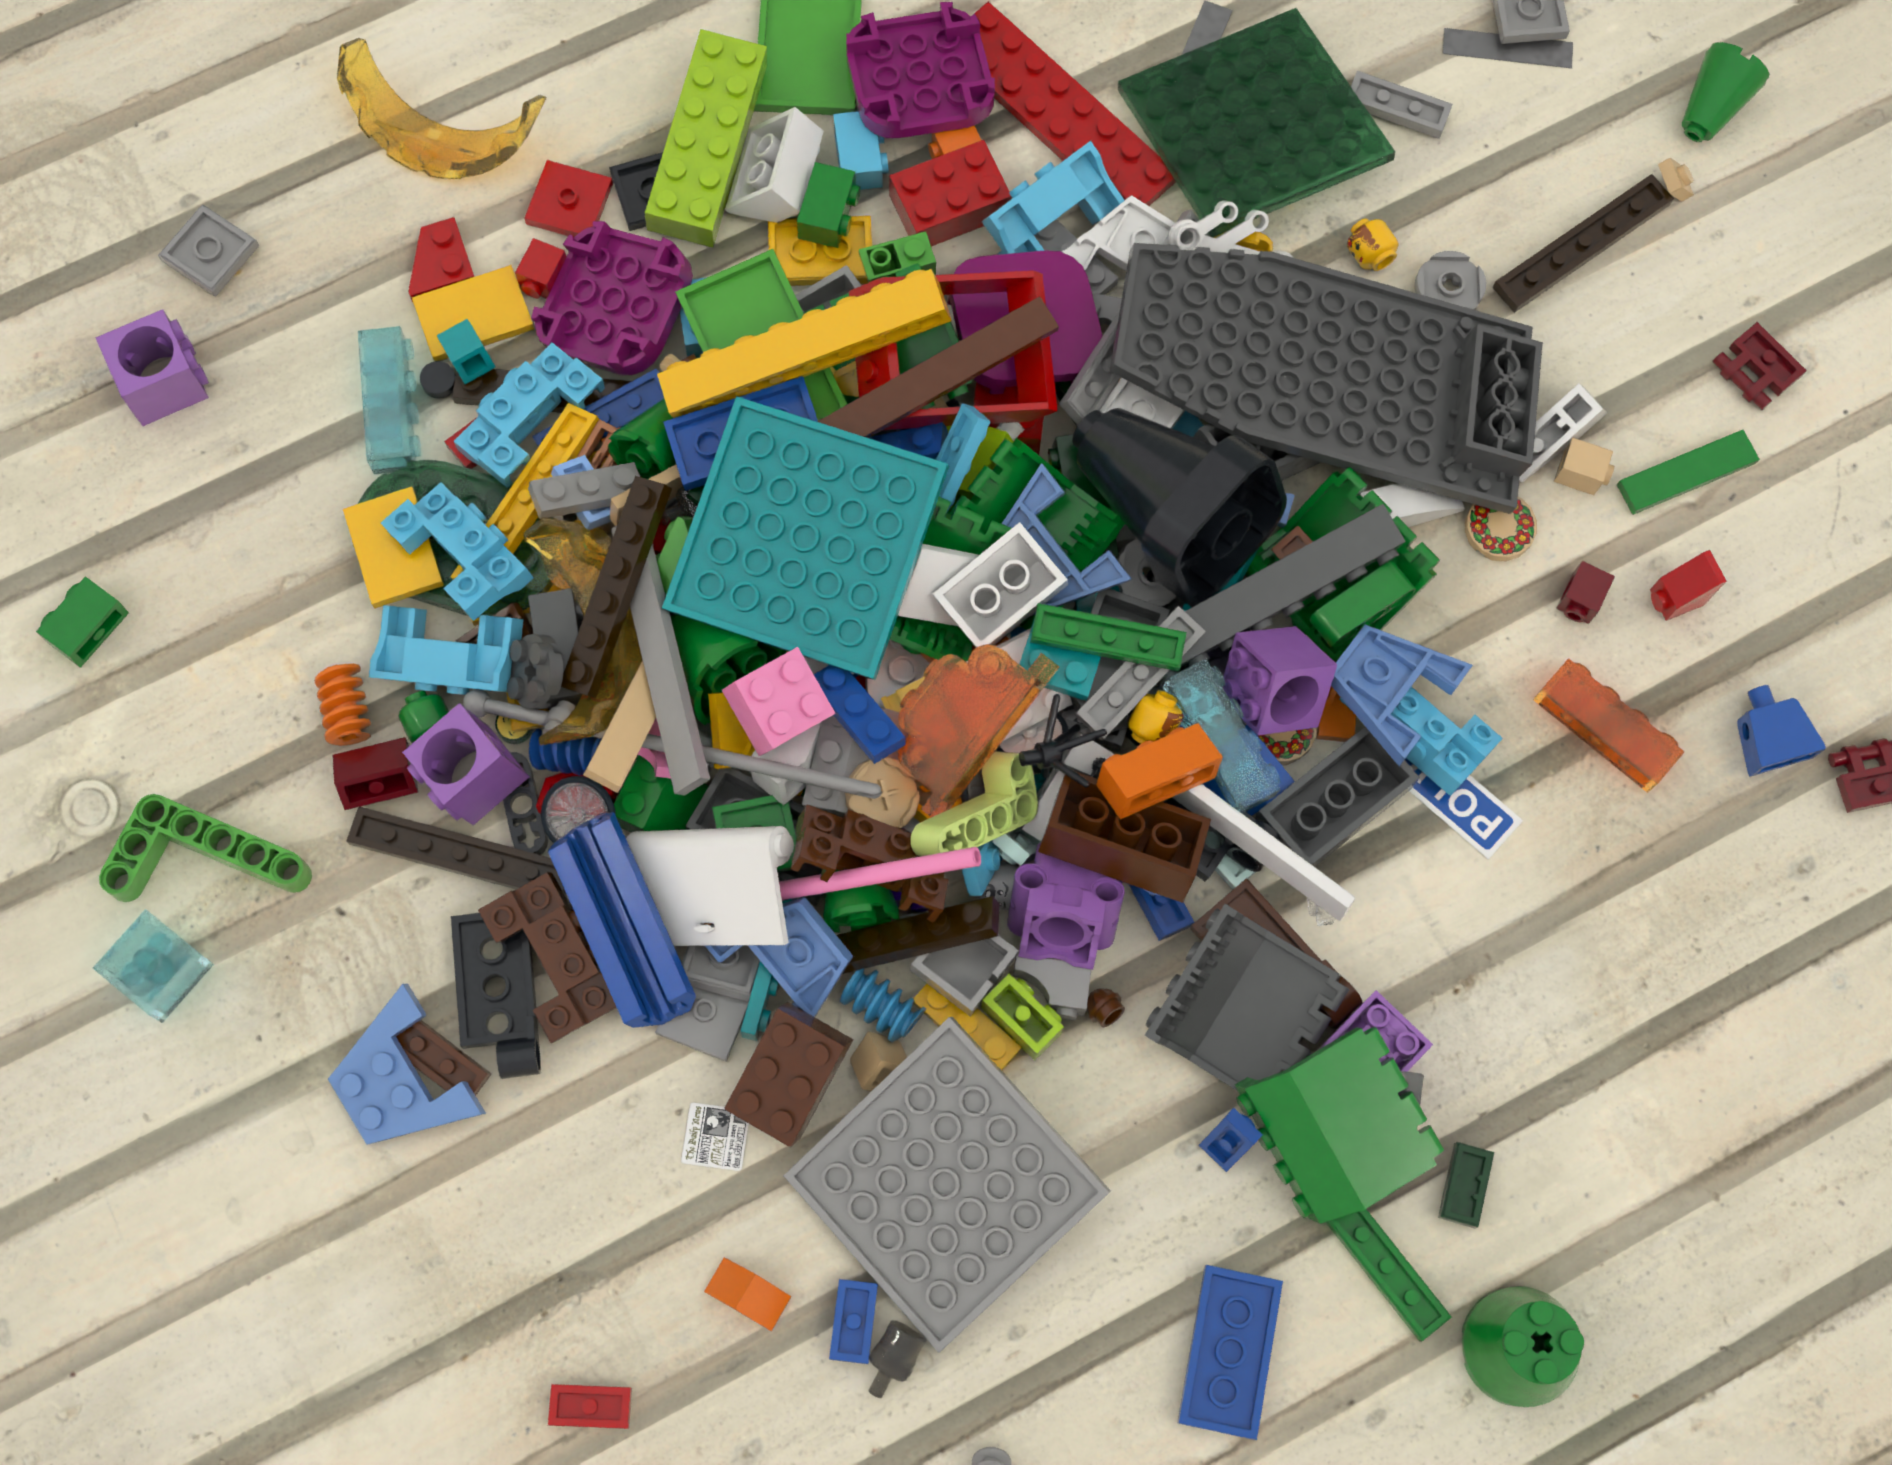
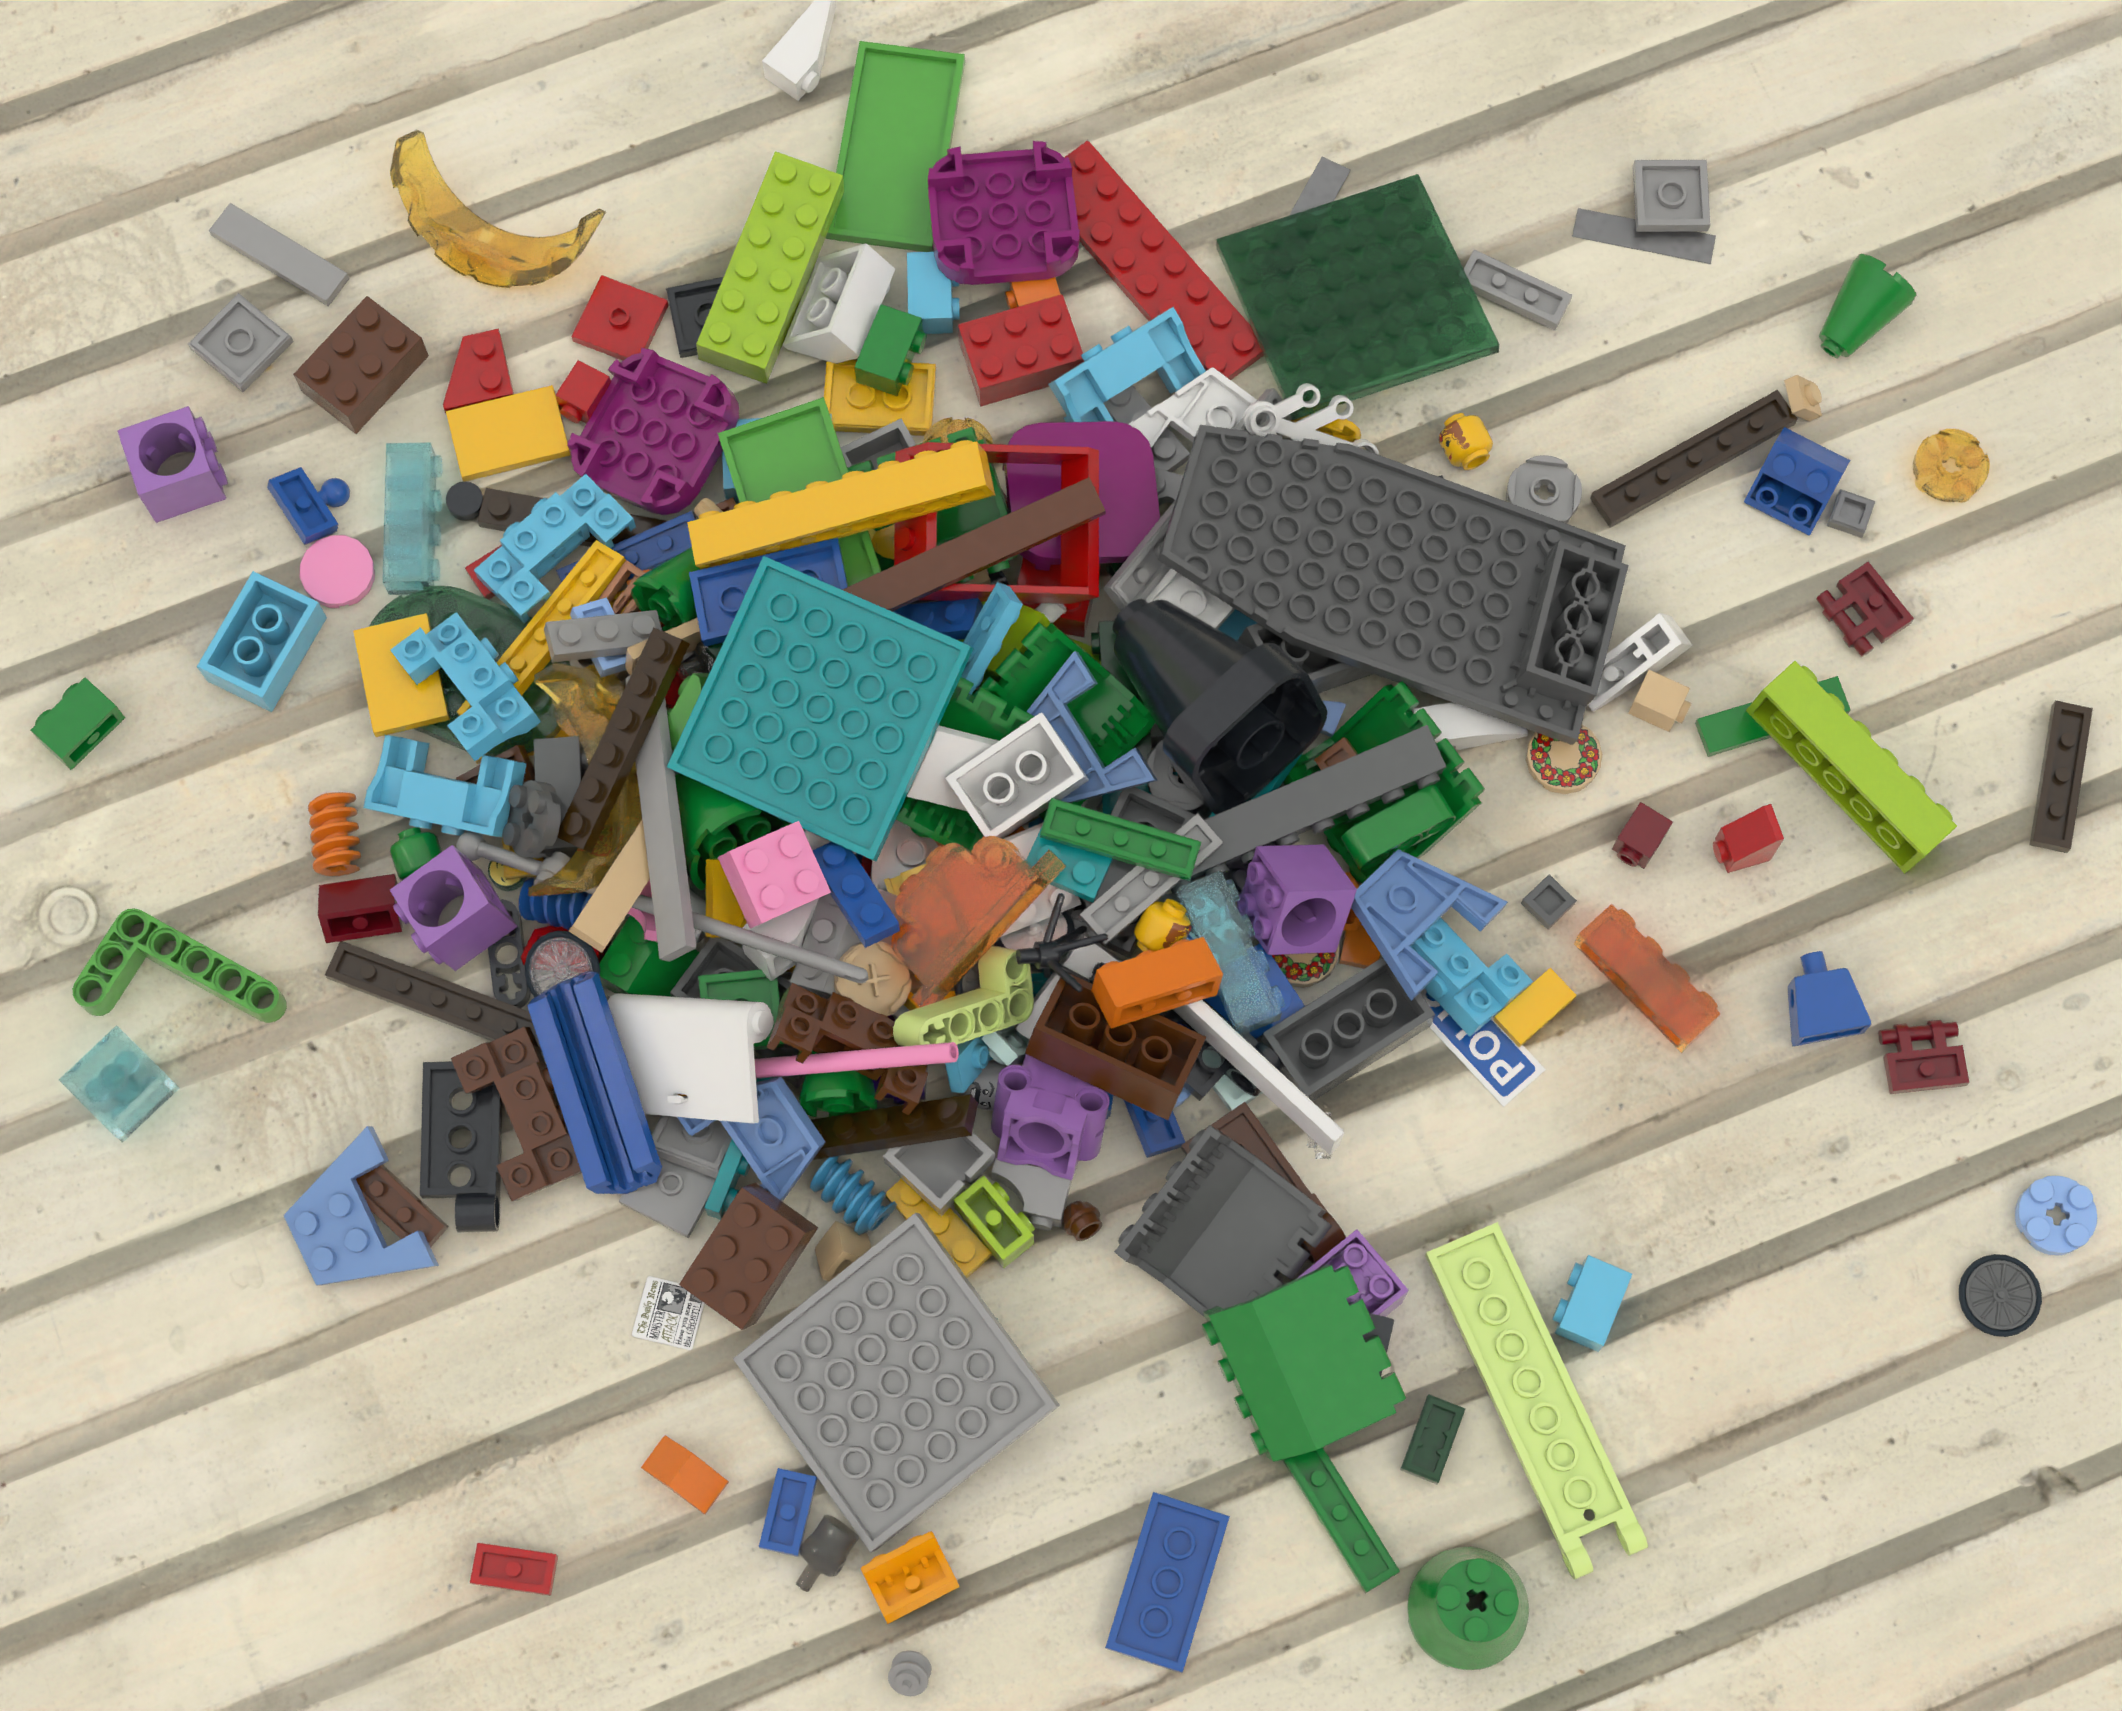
camera: 10 degrees right, 0 degrees up
teal brick [437,318,496,384] -> none
bright green slope [859,231,936,283] -> none
blue plate [1198,1108,1263,1172] -> none
none -> medium azure brick [197,571,327,712]
none -> light grey tile [209,203,349,307]
none -> blue plate [267,467,350,545]
none -> reddish brown brick [293,296,429,434]
none -> bright pink tile [300,535,375,608]
none -> light orange bracket [861,1531,960,1624]
none -> yellowish green hinge [1425,1222,1648,1580]
none -> yellow tile [1493,968,1577,1048]
none -> dark grey plate [1521,874,1577,930]
none -> medium azure brick [1552,1255,1632,1352]
none -> blue slope [1744,427,1851,536]
none -> lime brick [1746,661,1957,874]
none -> flat silver tile [1827,489,1875,538]
none -> clear yellow plate [1913,429,1990,503]

